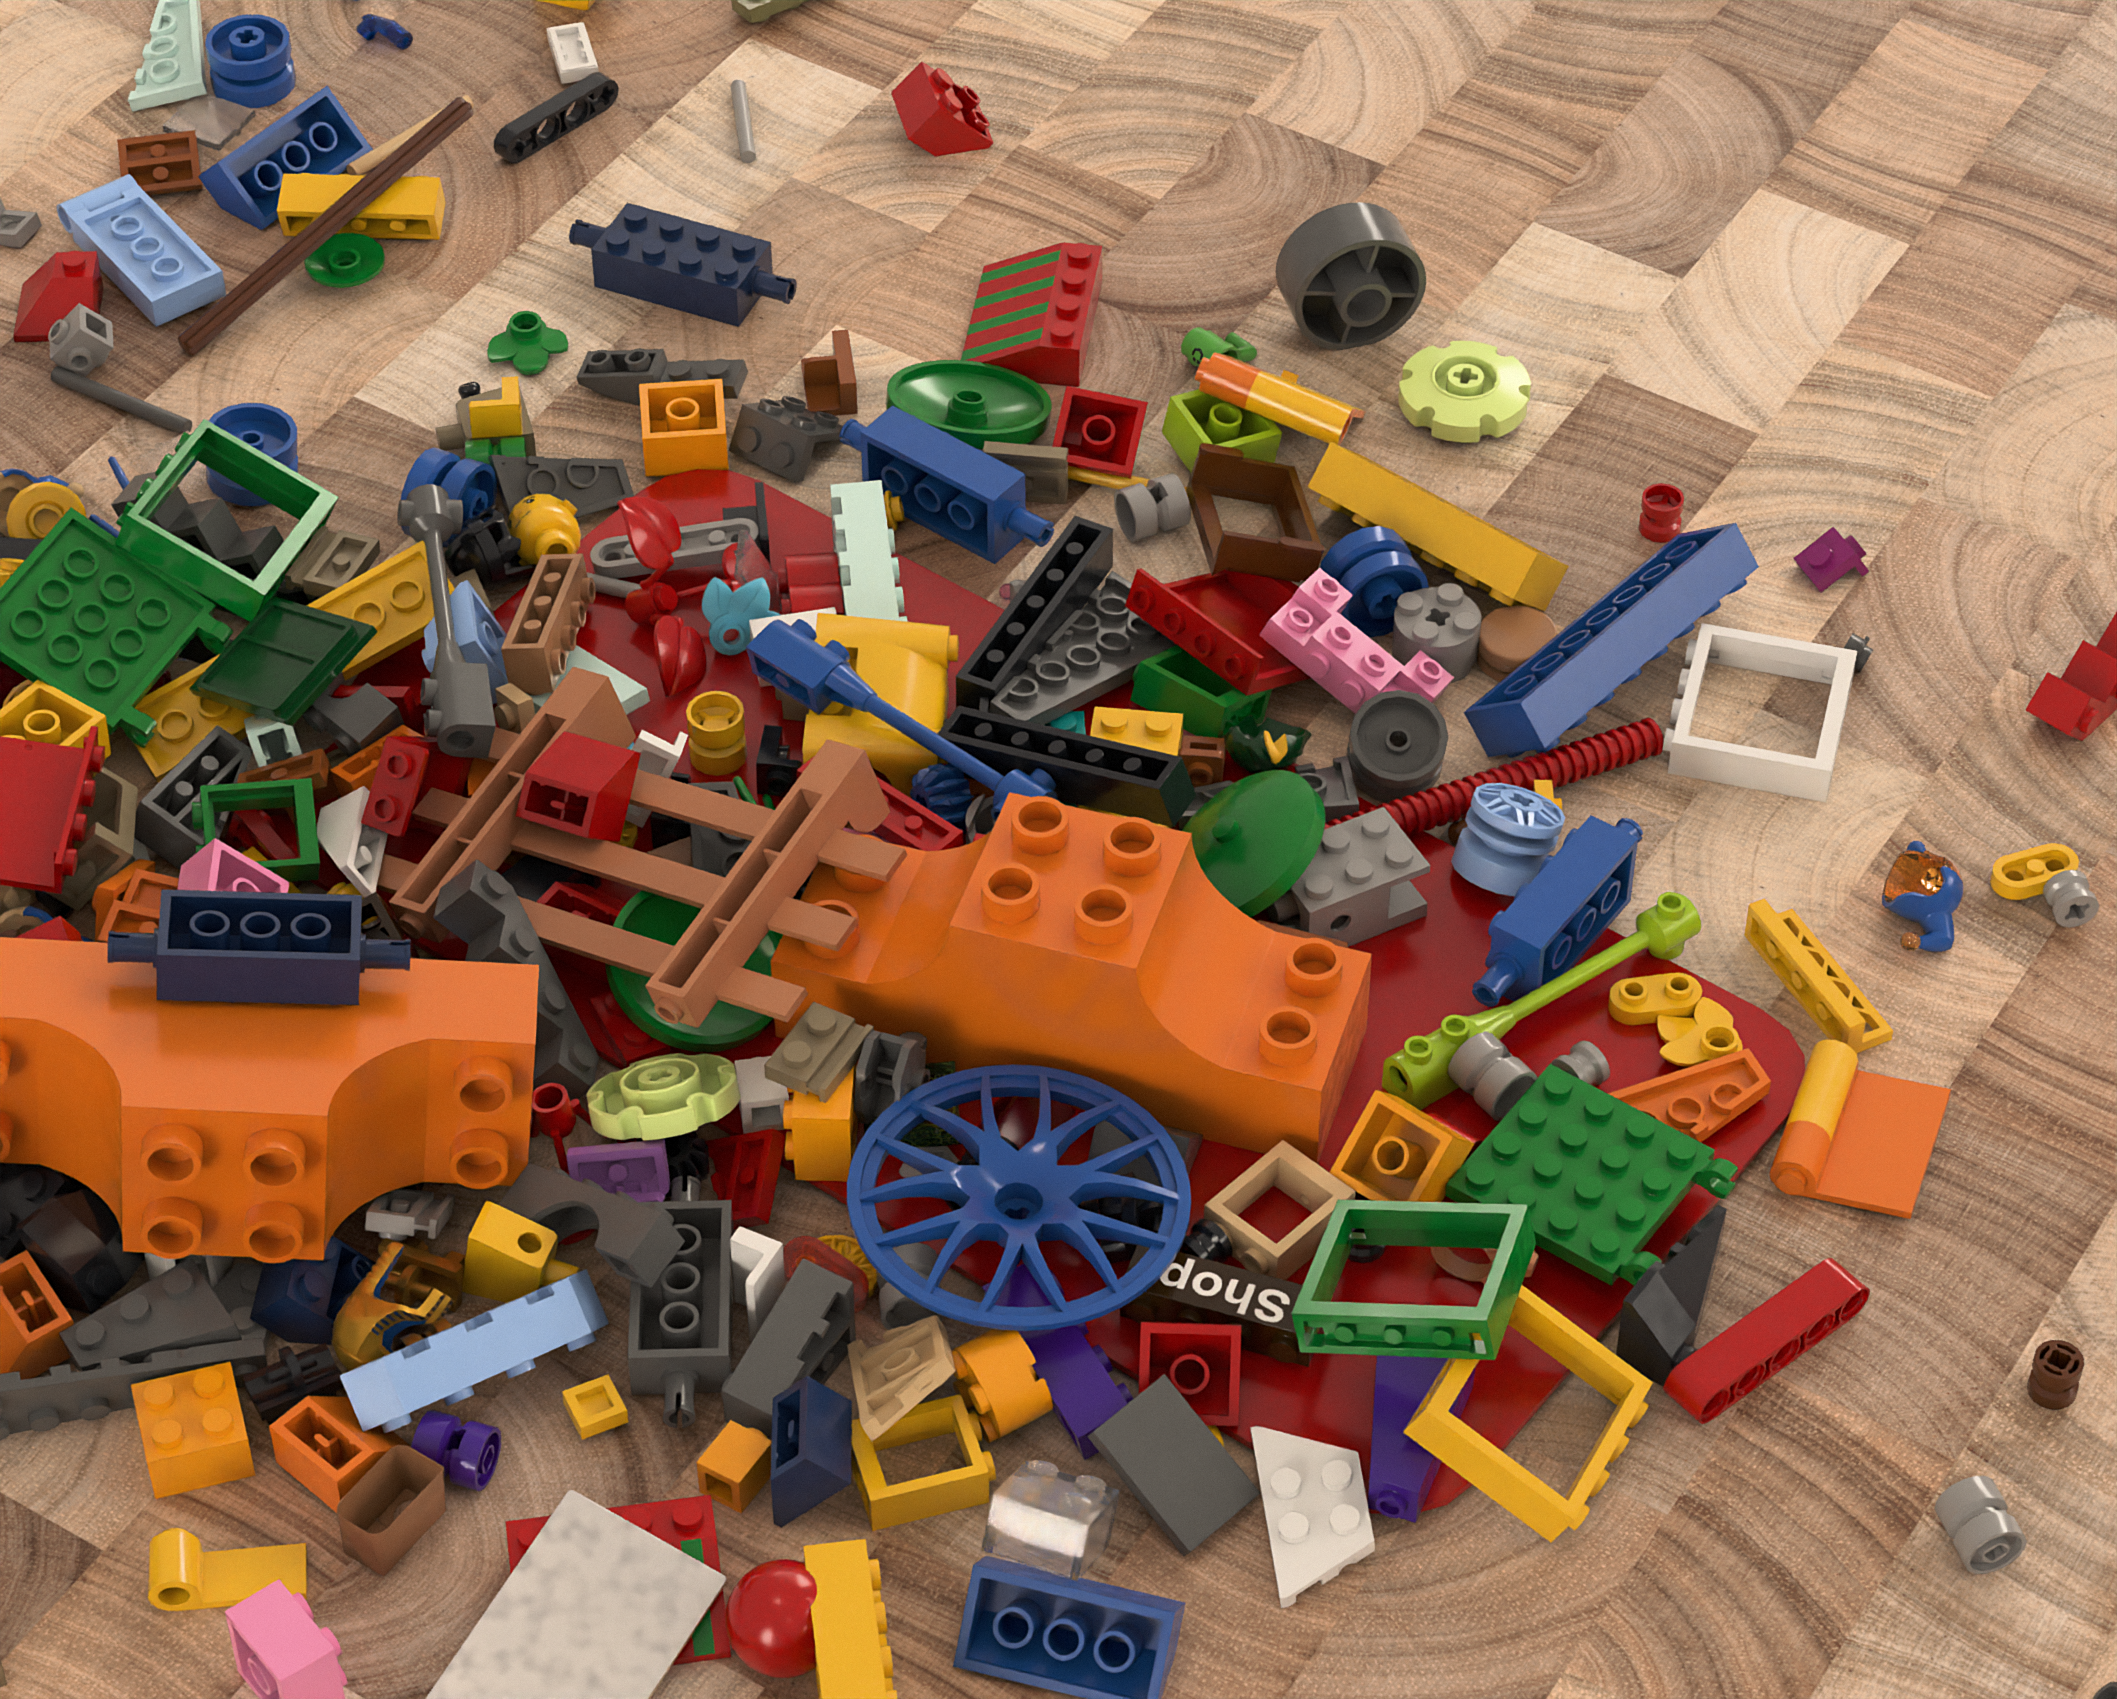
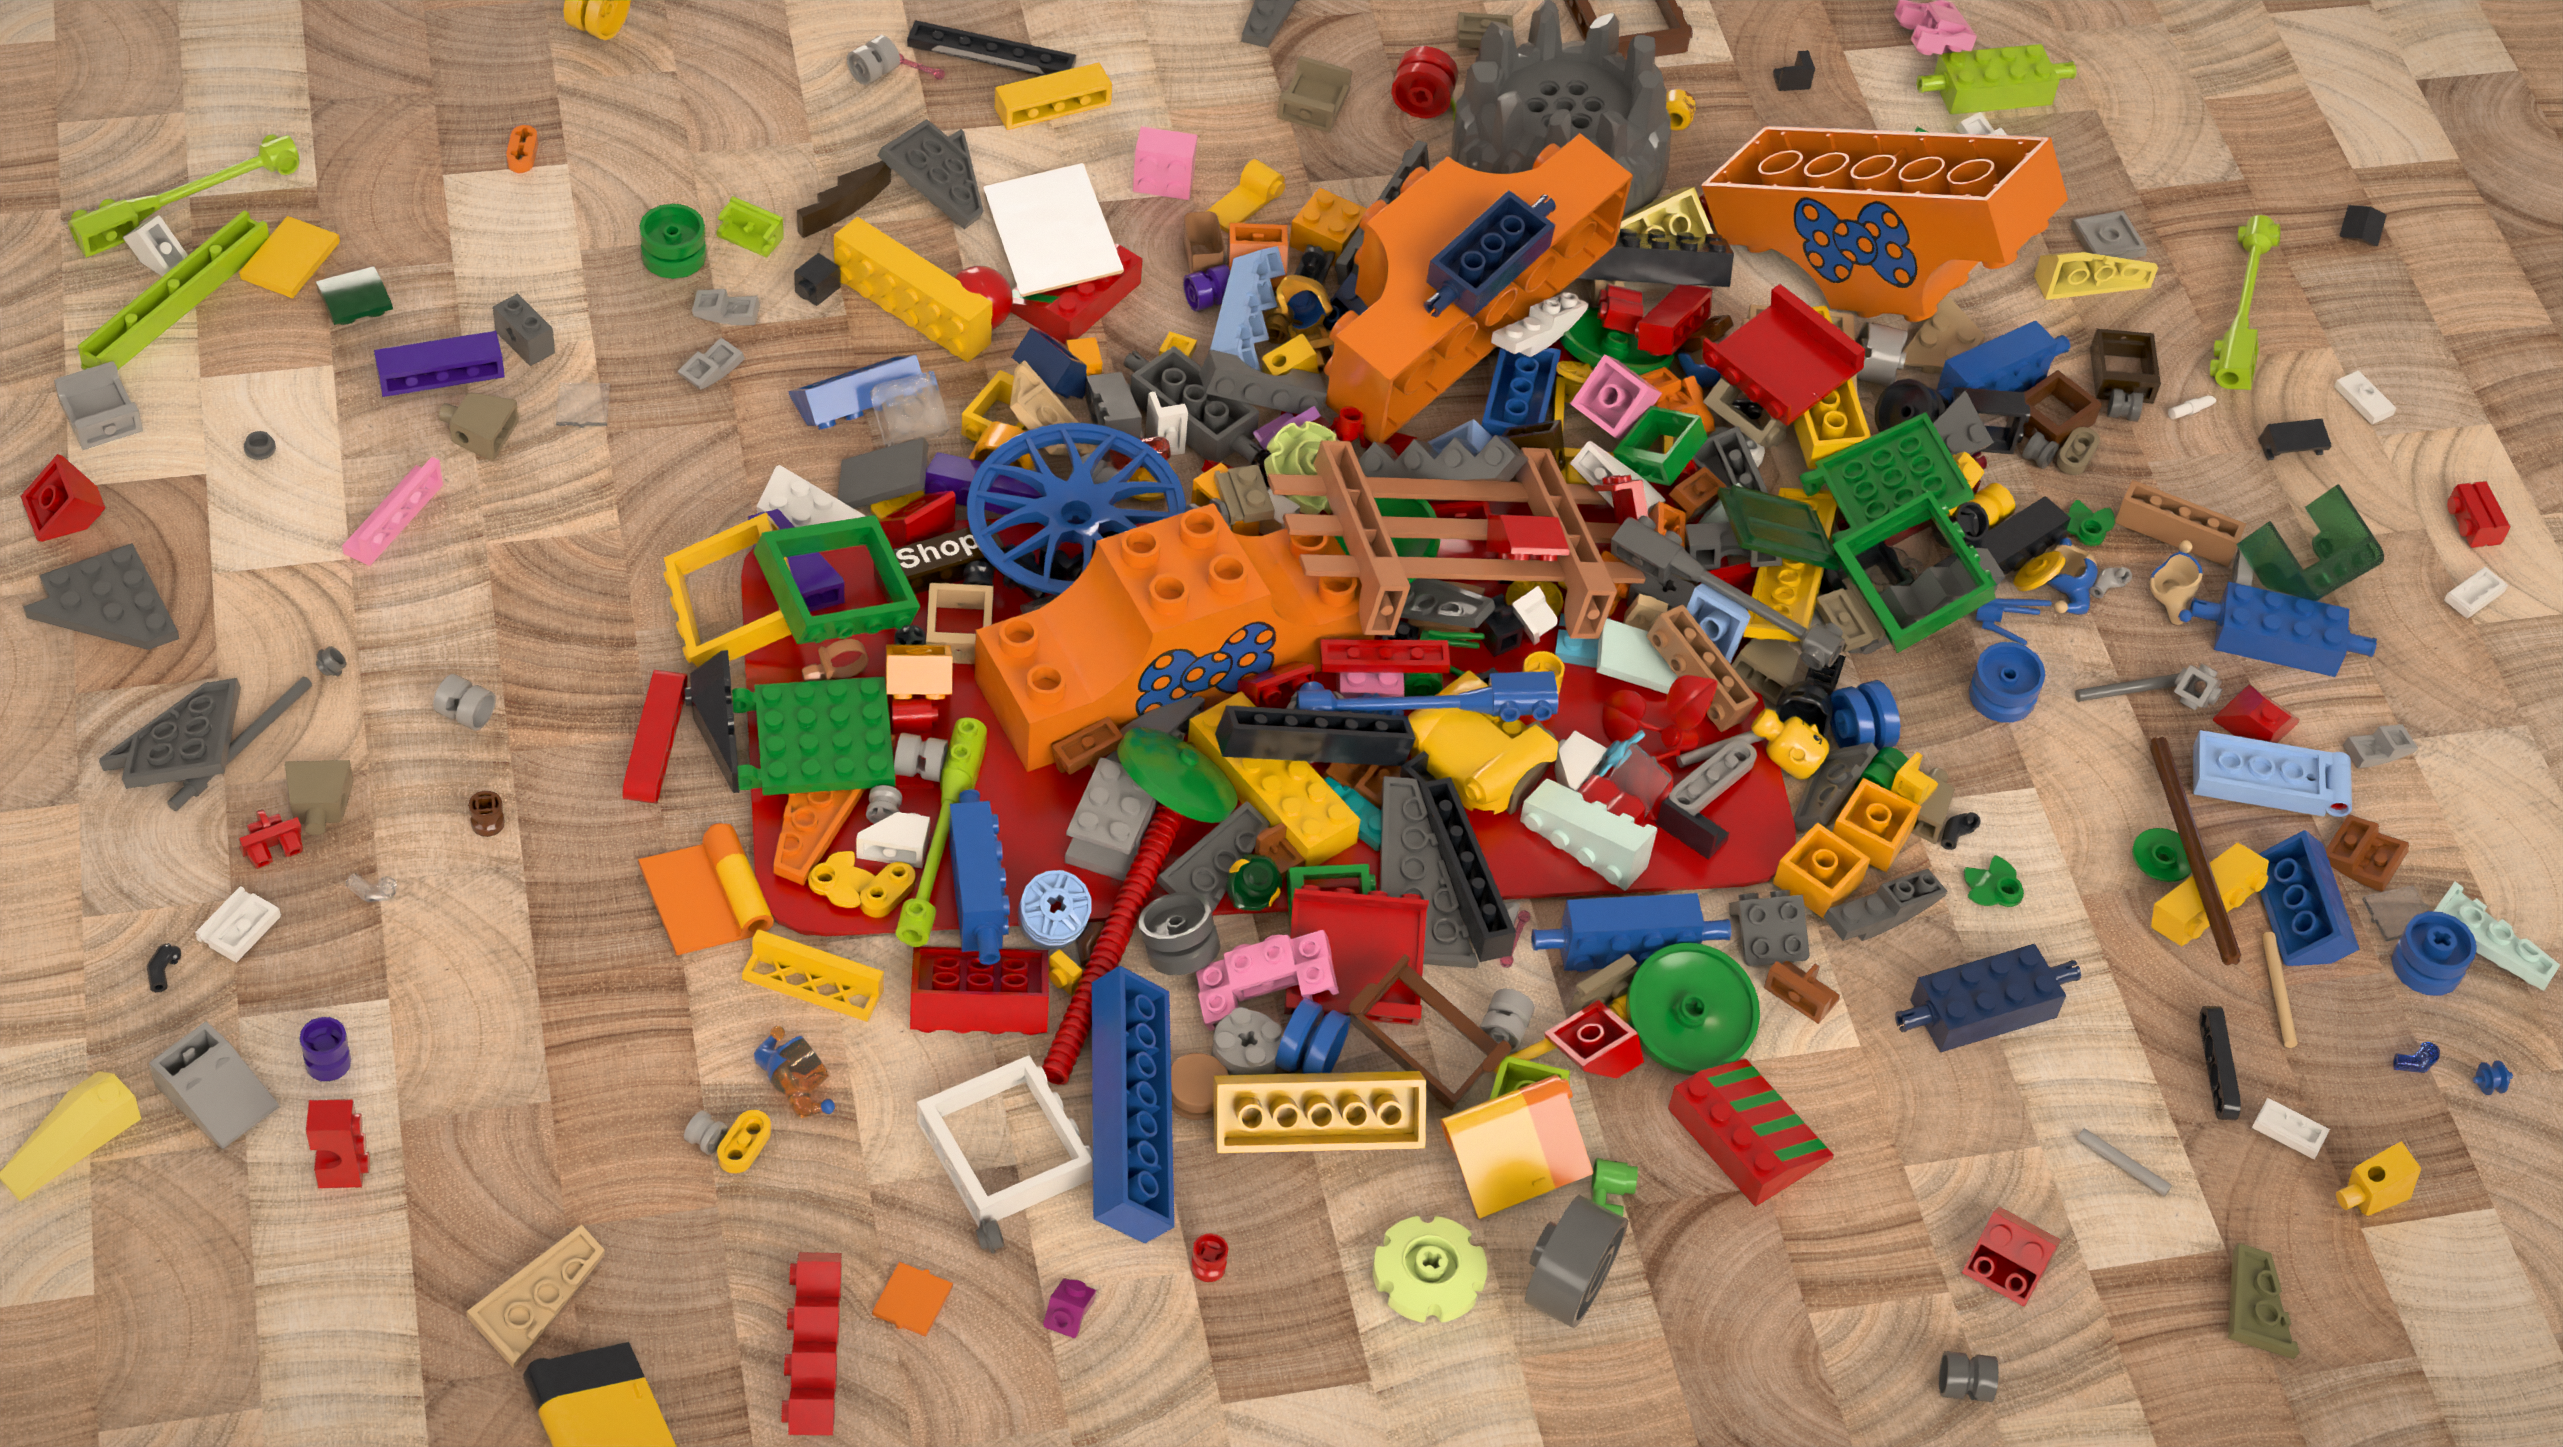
camera: 130 degrees right, 5 degrees up
none -> white slope [856,812,930,868]
none -> orange piece [872,1262,953,1337]
none -> red slope [910,946,1049,1035]
none -> light orange brick [1832,778,1921,873]
none -> dark grey wheel [1939,1351,1999,1402]

